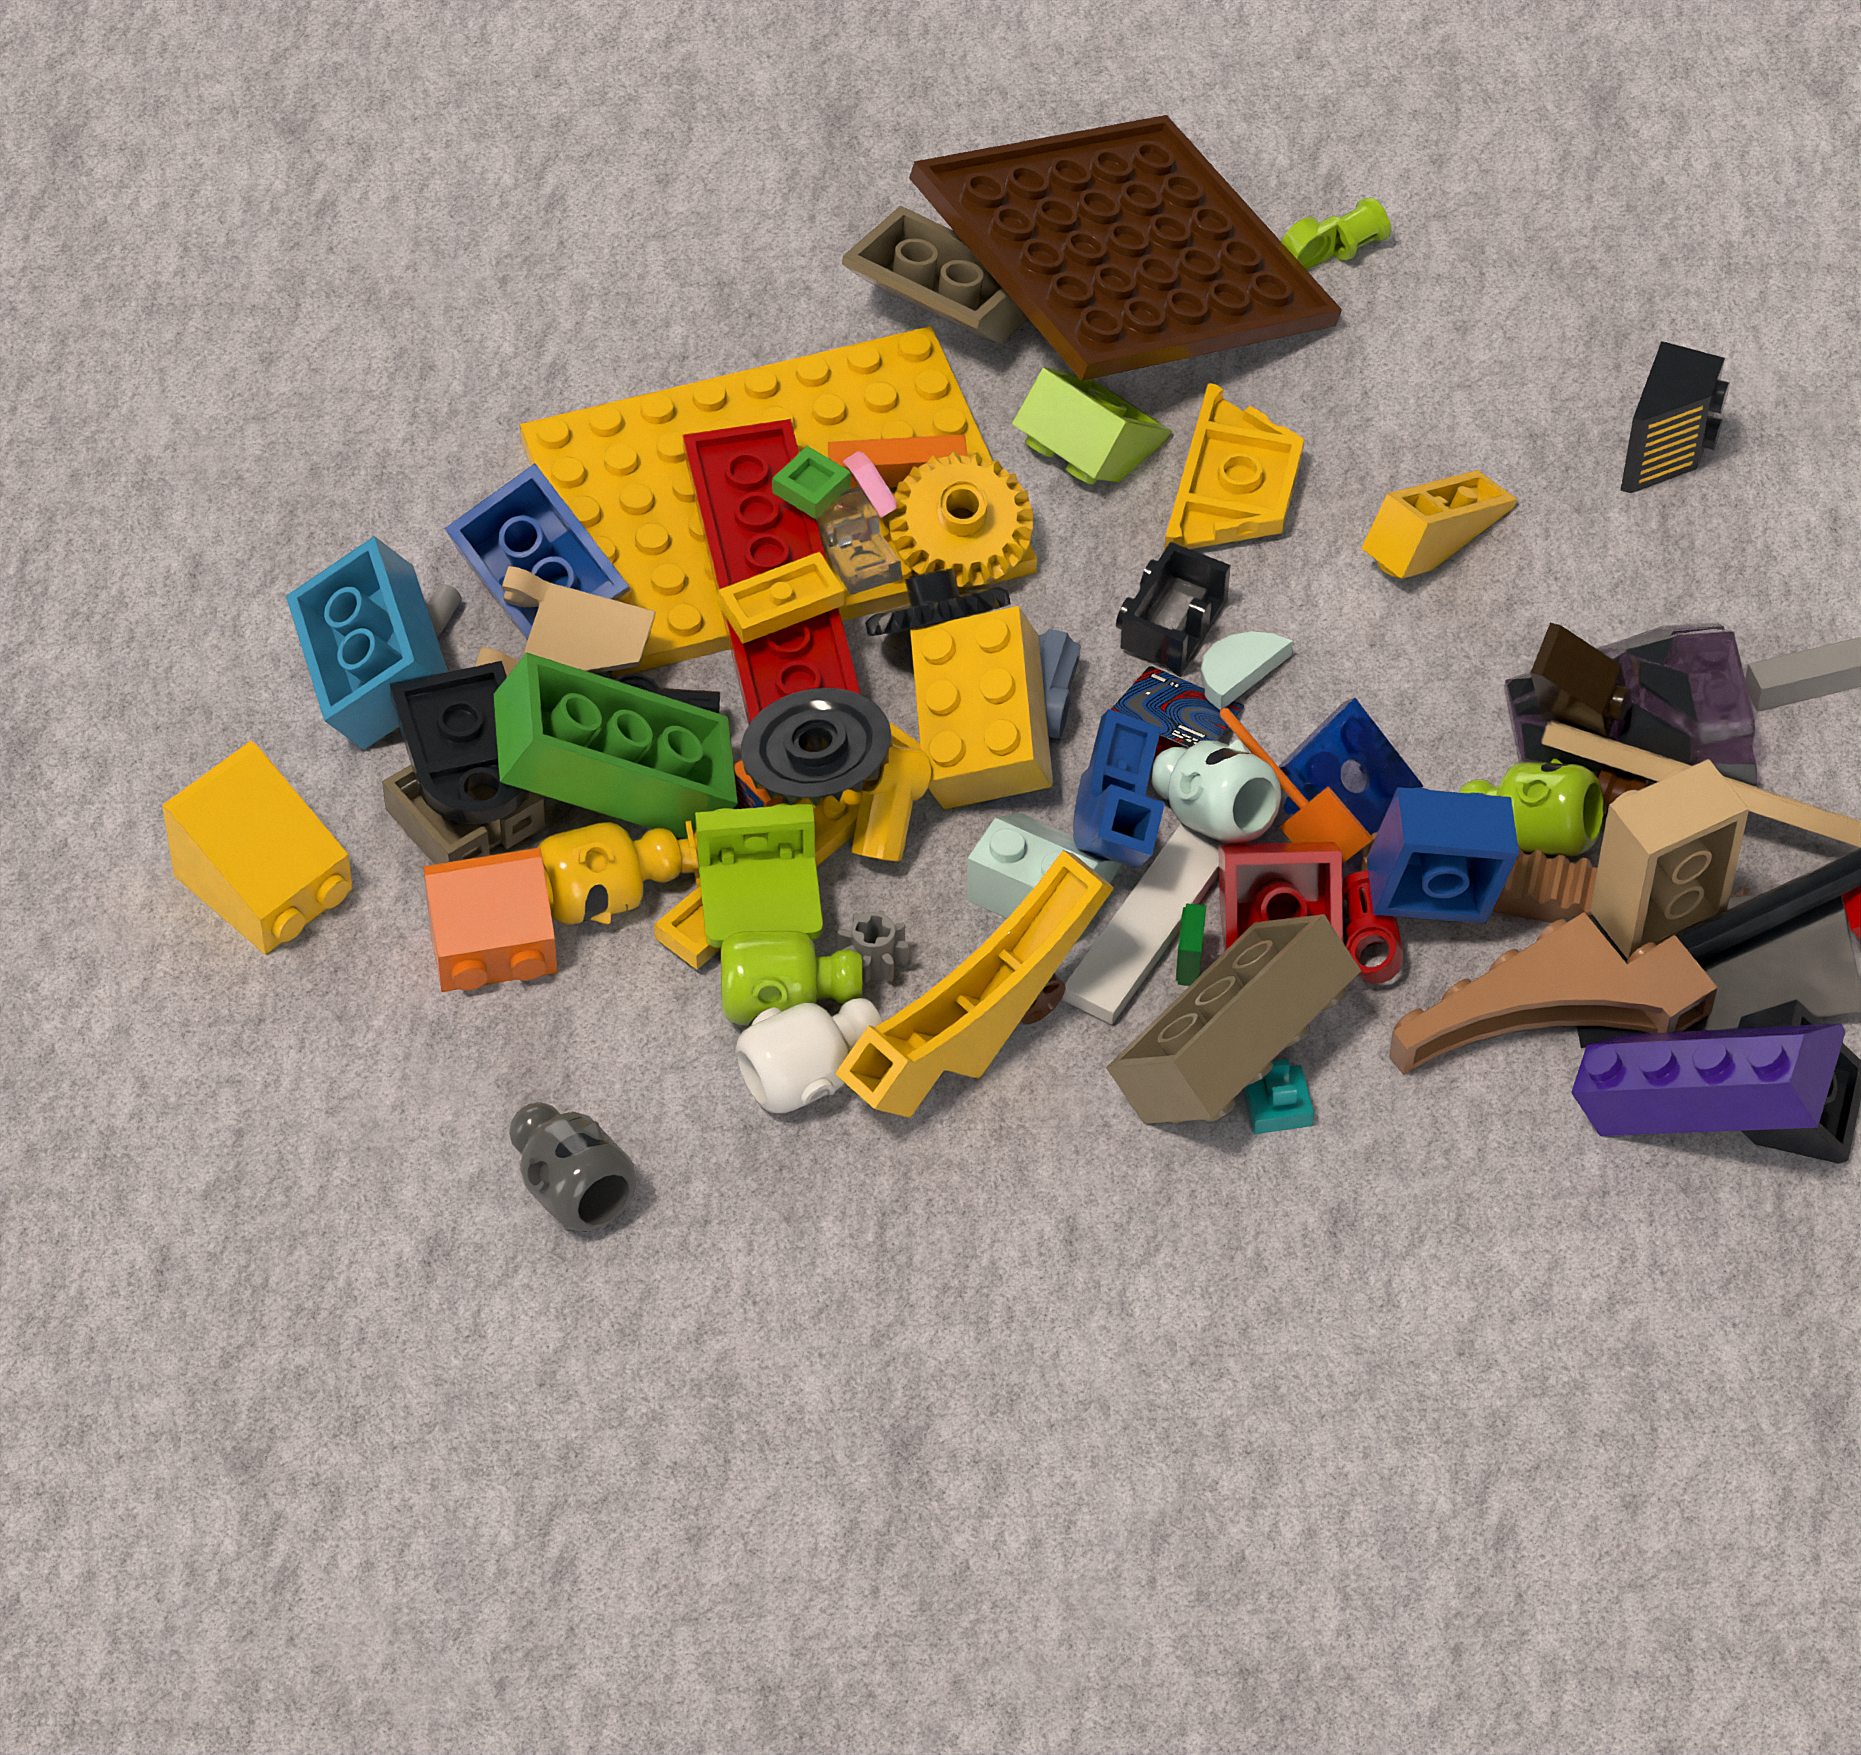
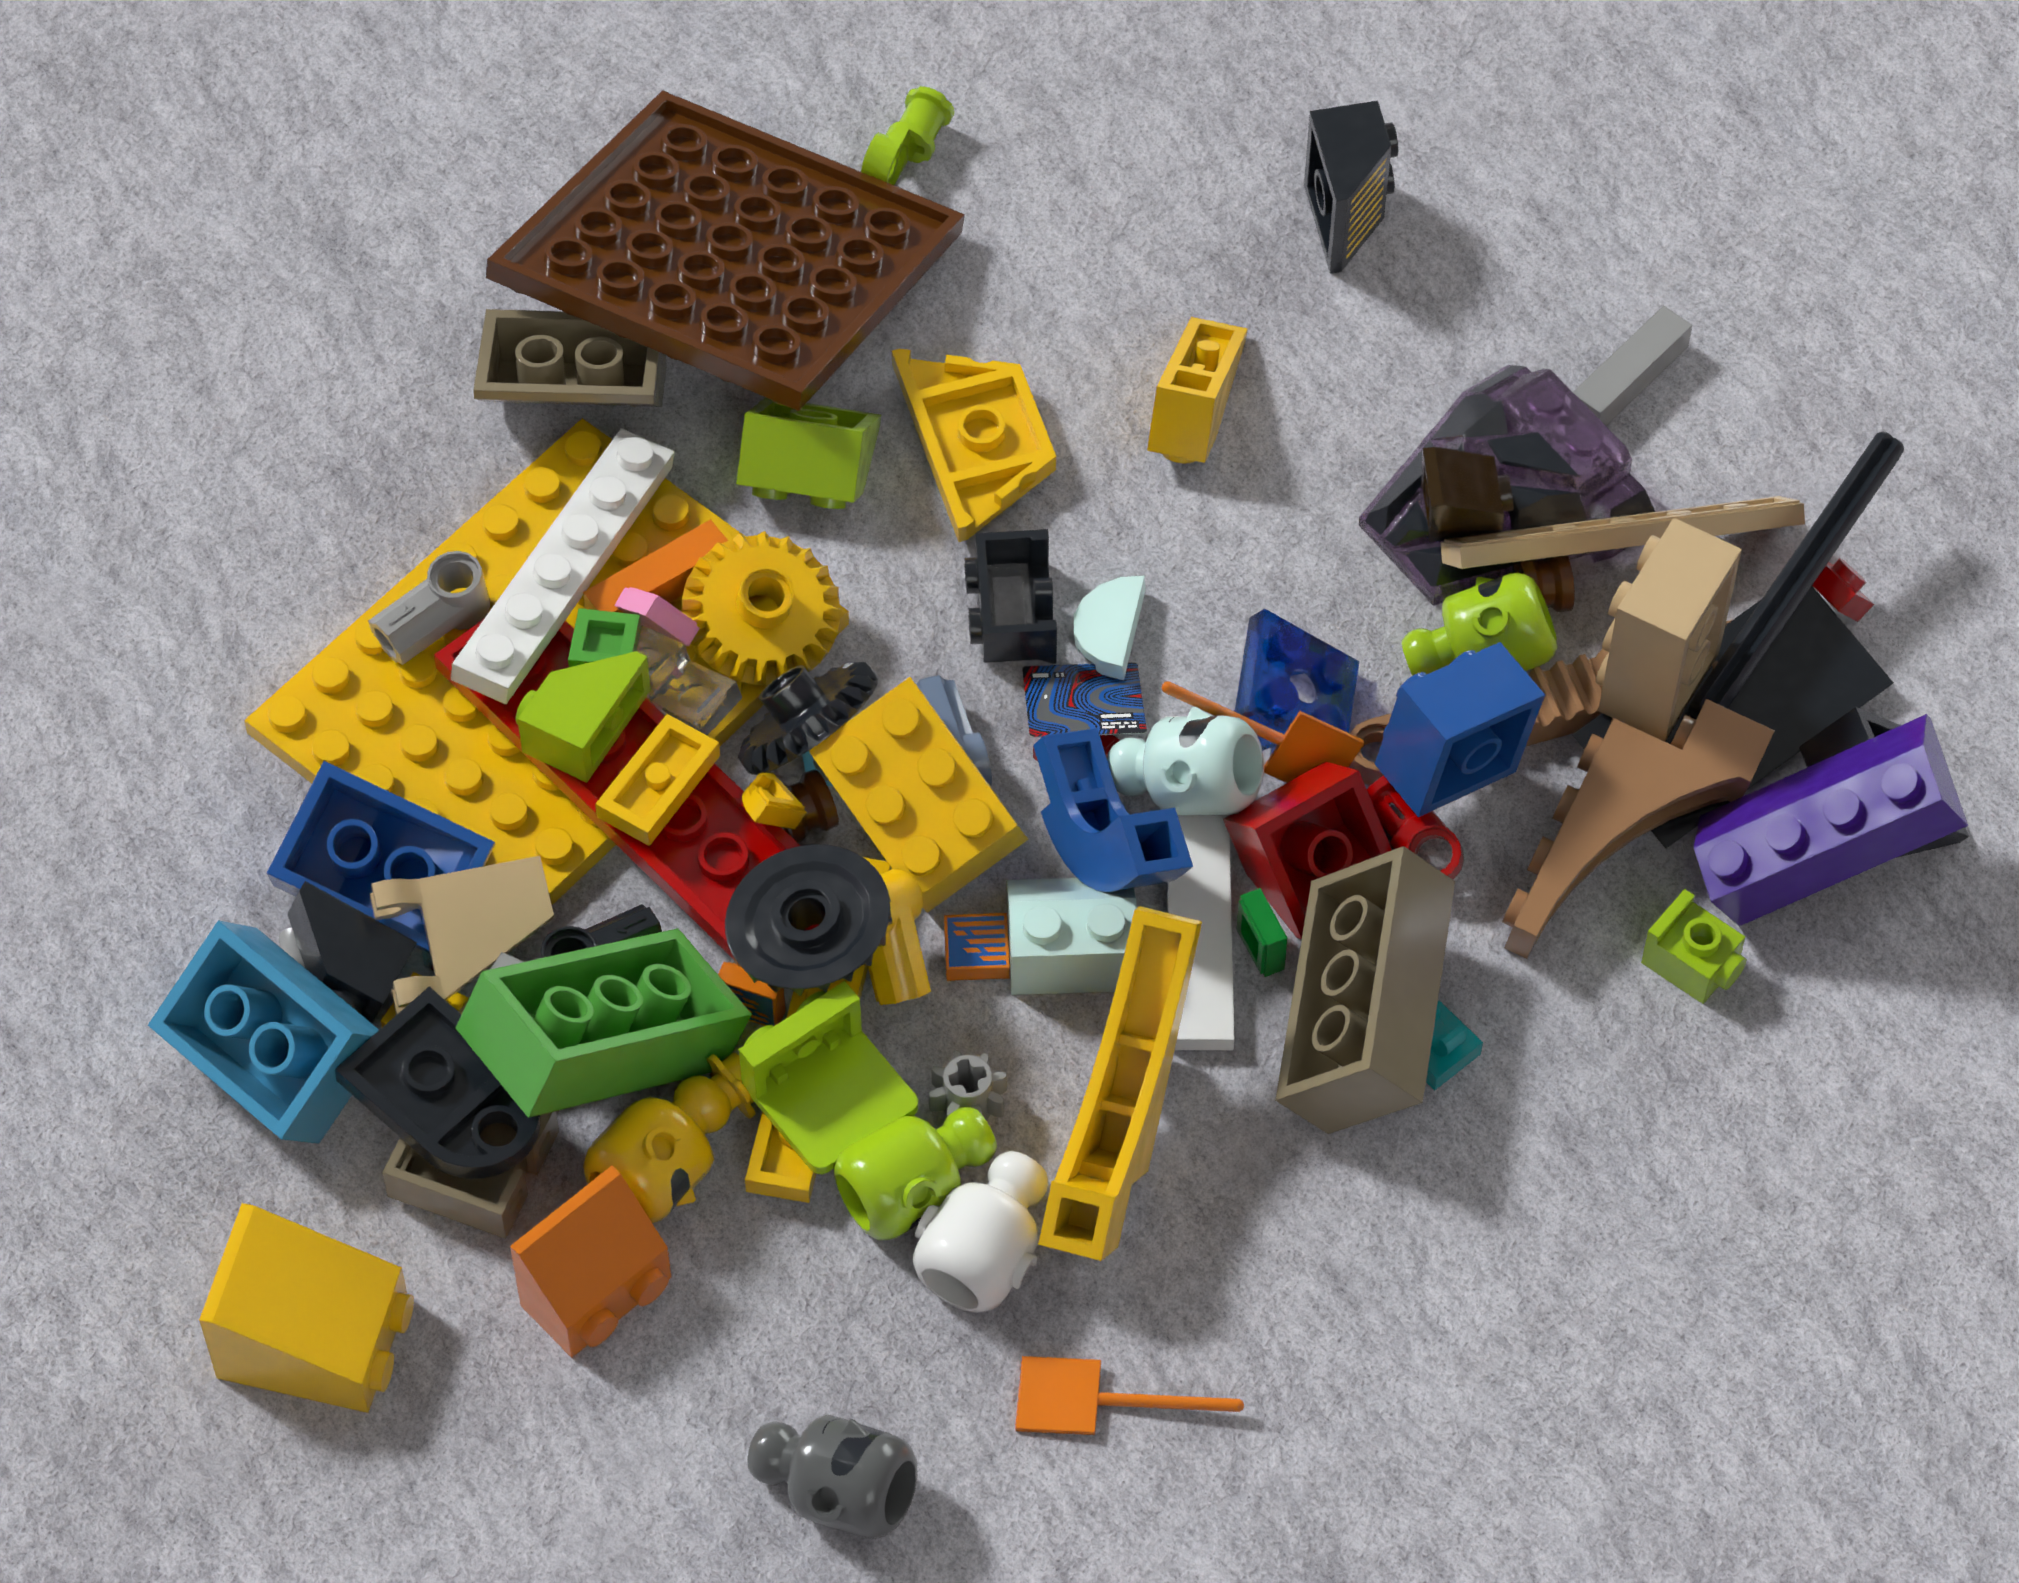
camera: 30 degrees left, 5 degrees up
none -> black slope [287,881,417,1023]
none -> light grey piece [368,551,490,665]
none -> white plate [451,428,675,704]
none -> lime slope [516,651,651,783]
none -> yellow tile [742,773,807,829]
none -> reddish brown wheel [782,769,839,843]
none -> tile [944,913,1010,981]
none -> orange piece [1015,1356,1244,1435]
none -> lime brick [1641,889,1747,1004]

